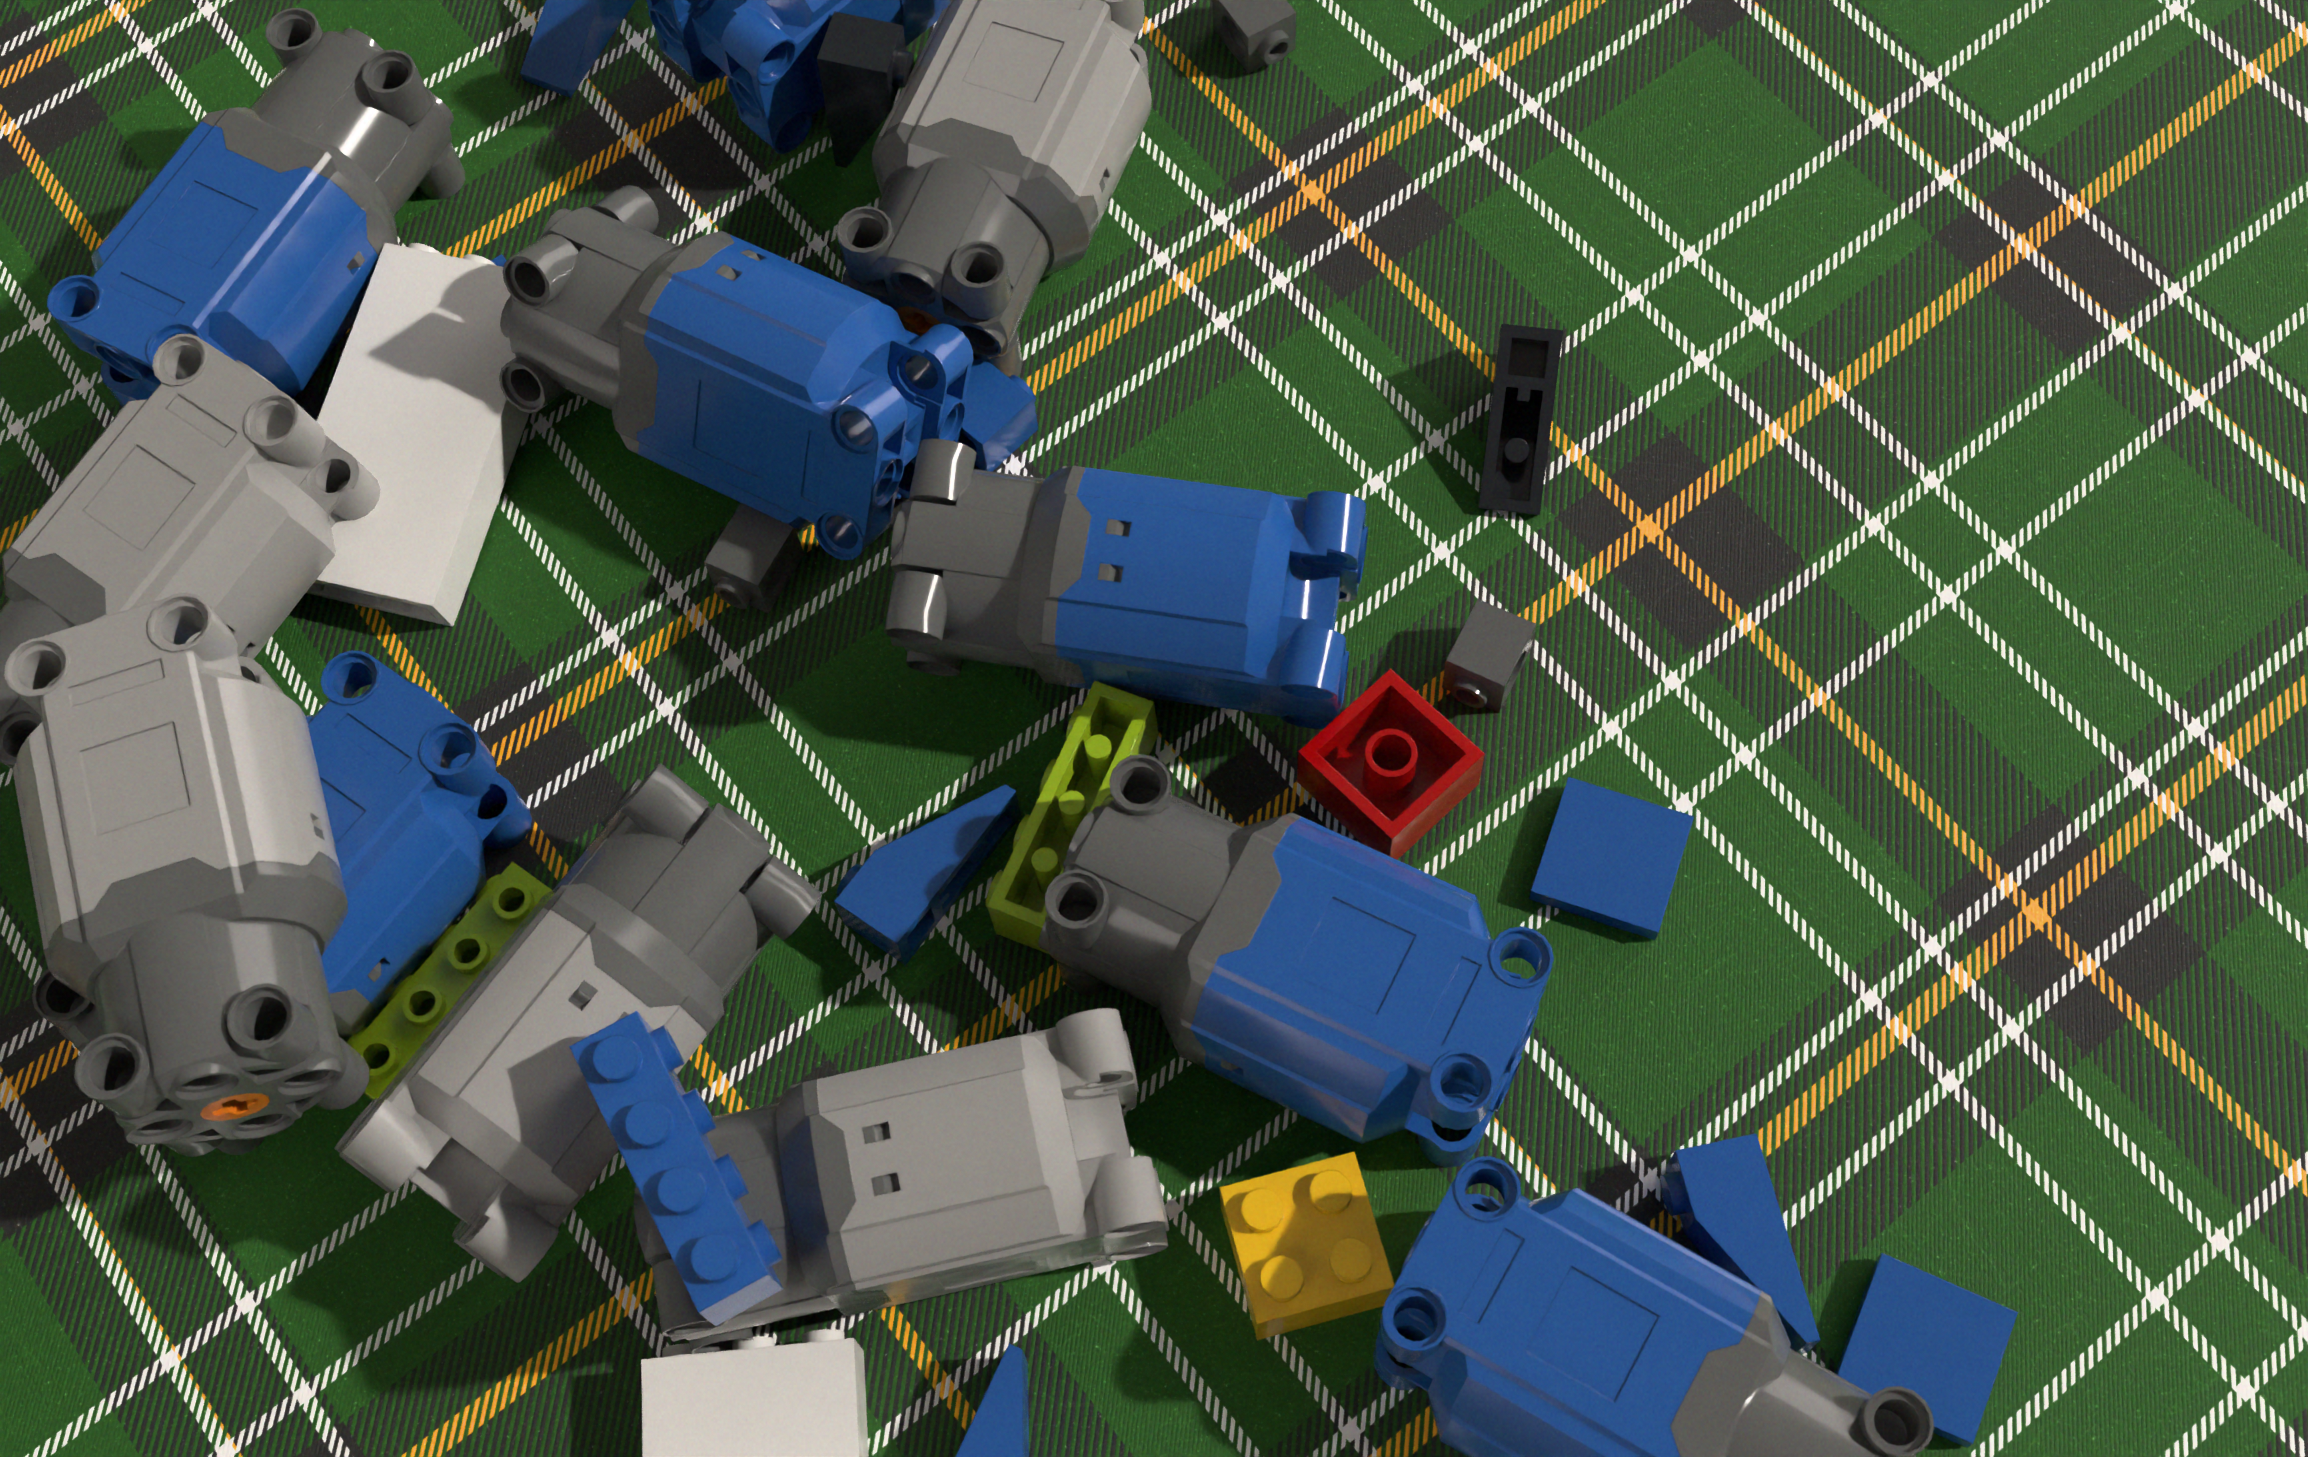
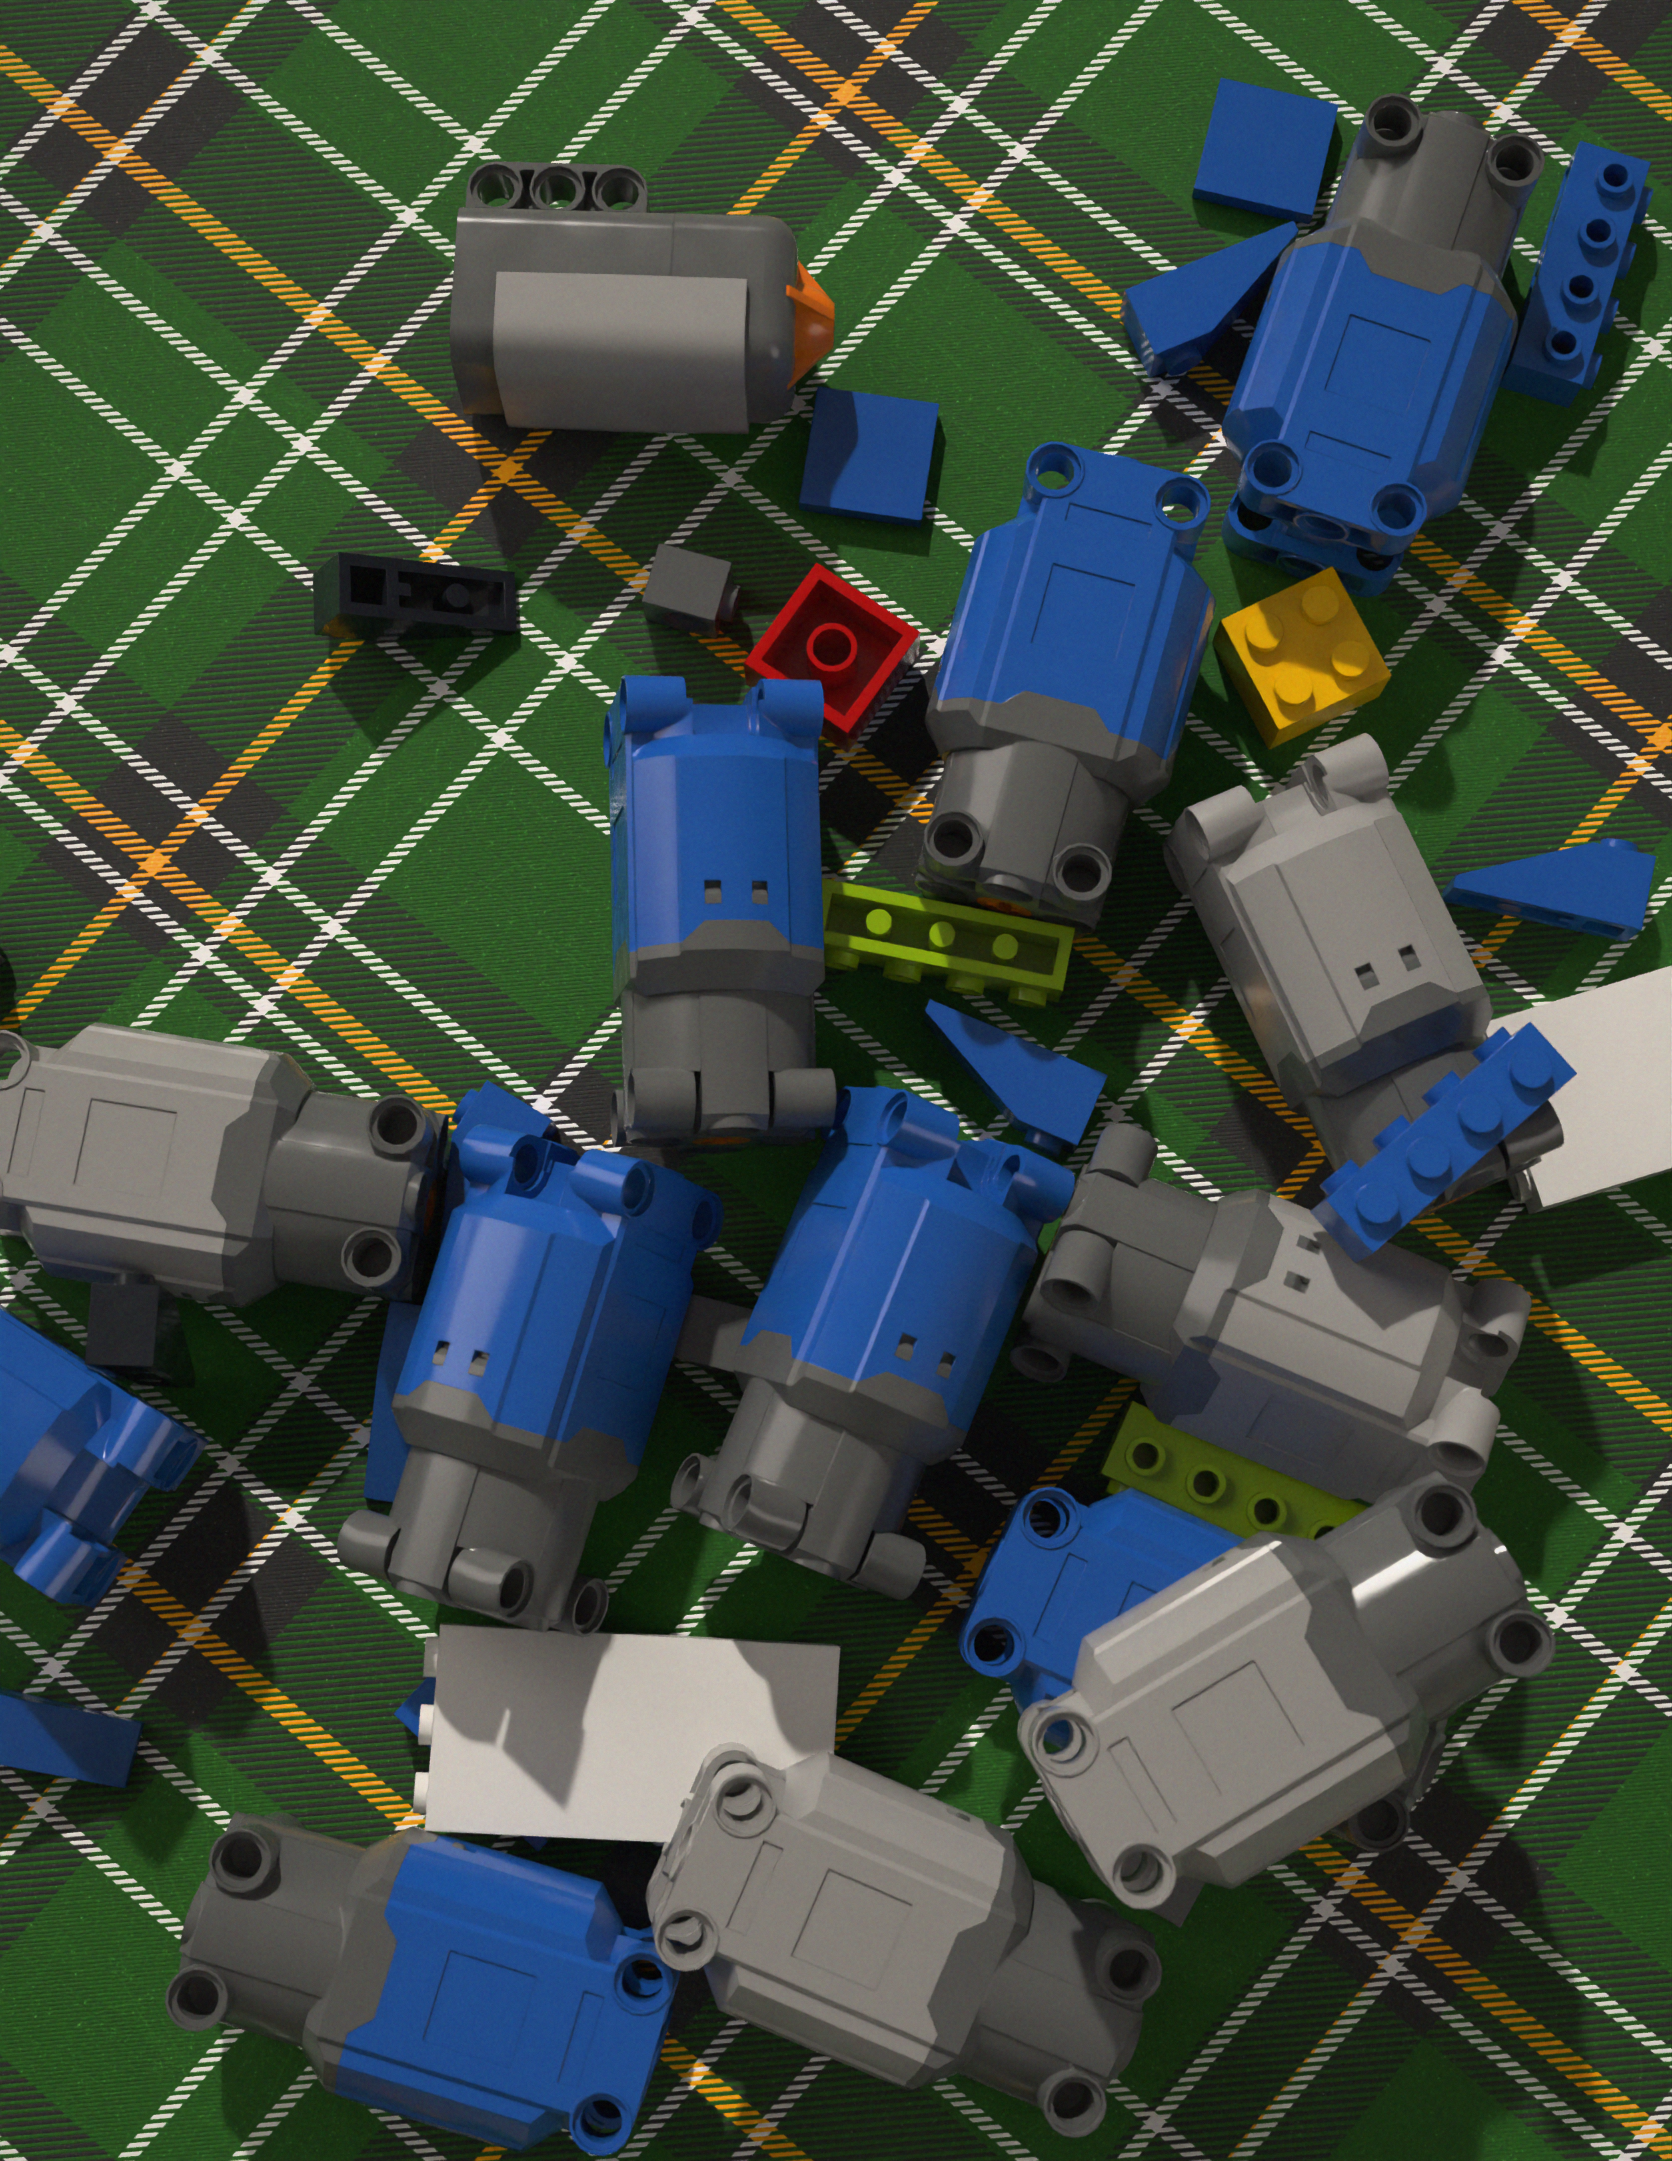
camera: 105 degrees left, 15 degrees up
none -> piece [450,161,835,434]
none -> piece [670,1086,1075,1600]

